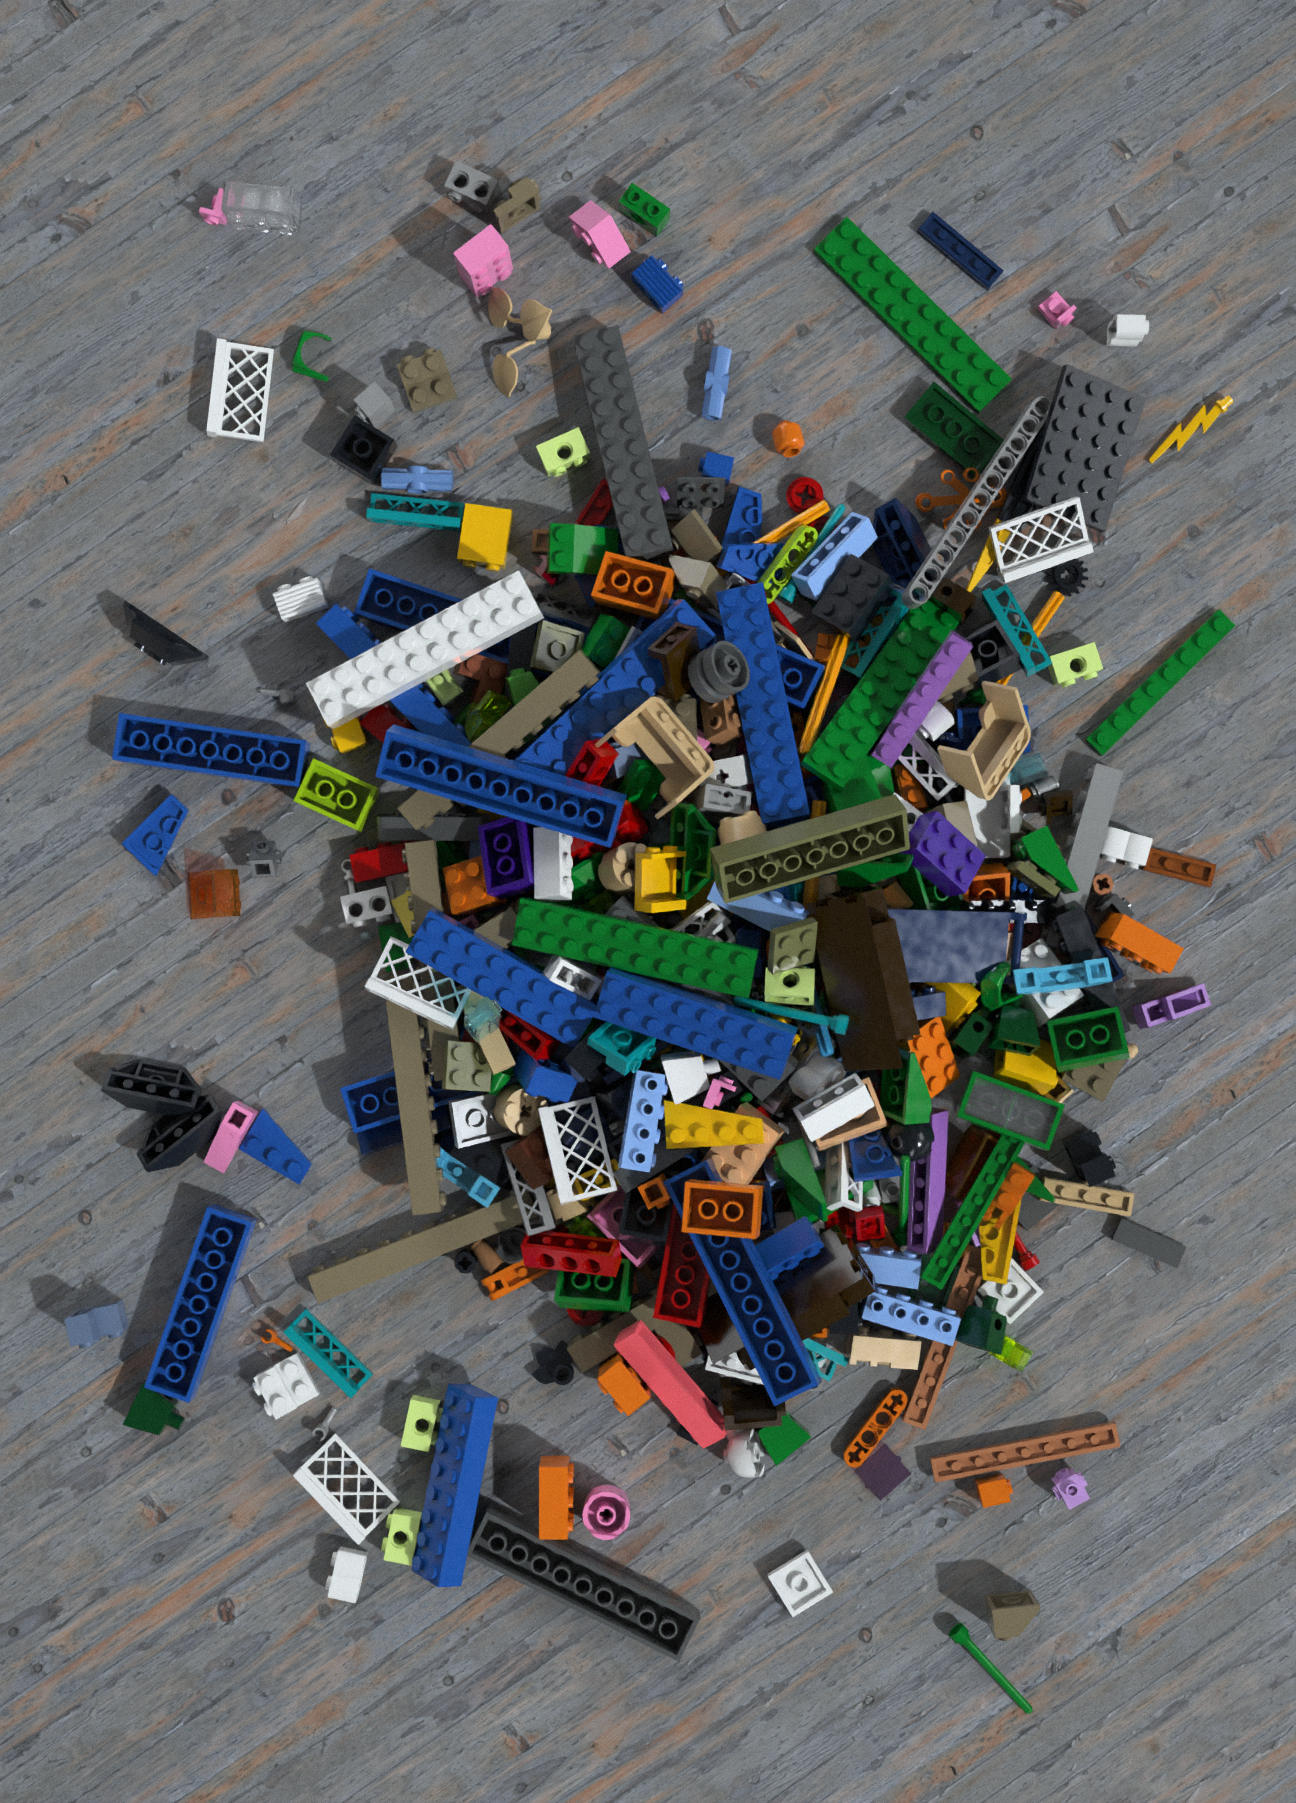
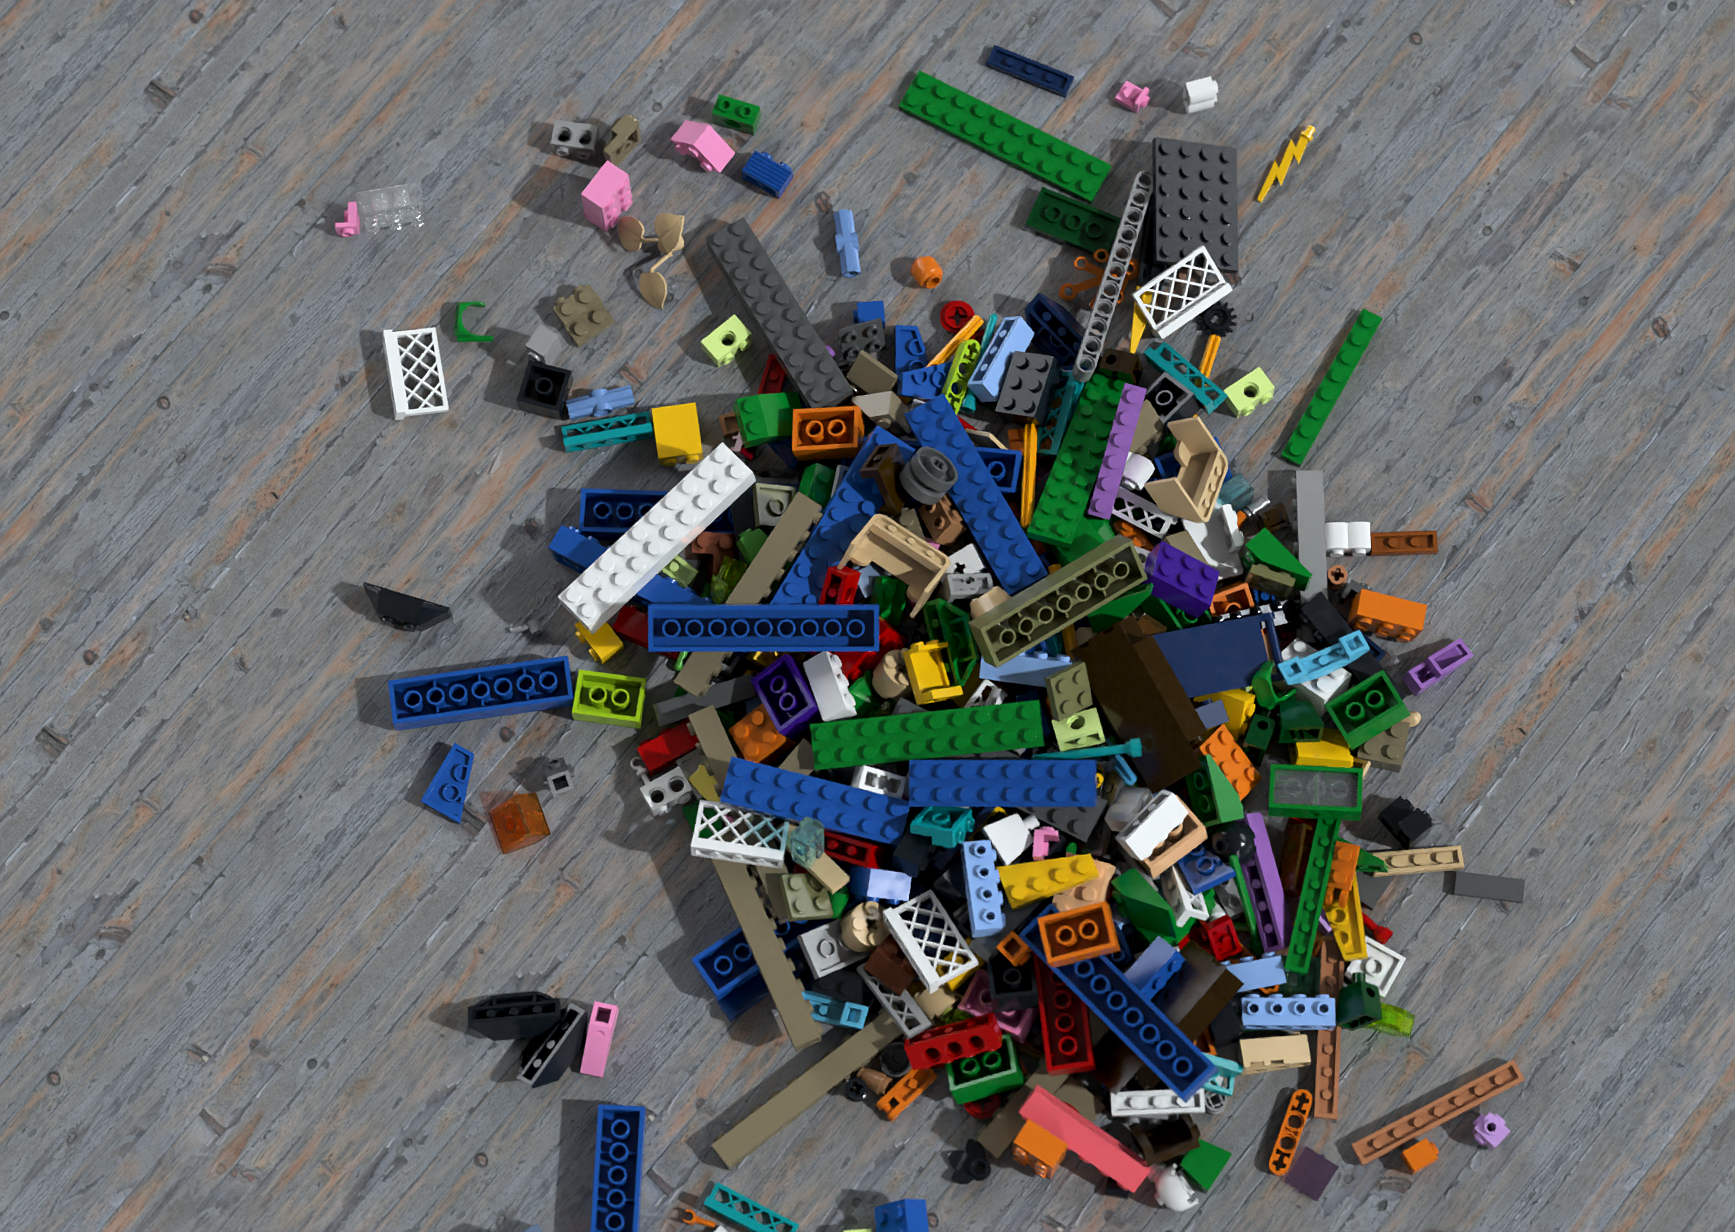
camera: 15 degrees left, 15 degrees down
blue wing [239,1108,313,1185] -> none
white brick [273,576,329,622] -> none

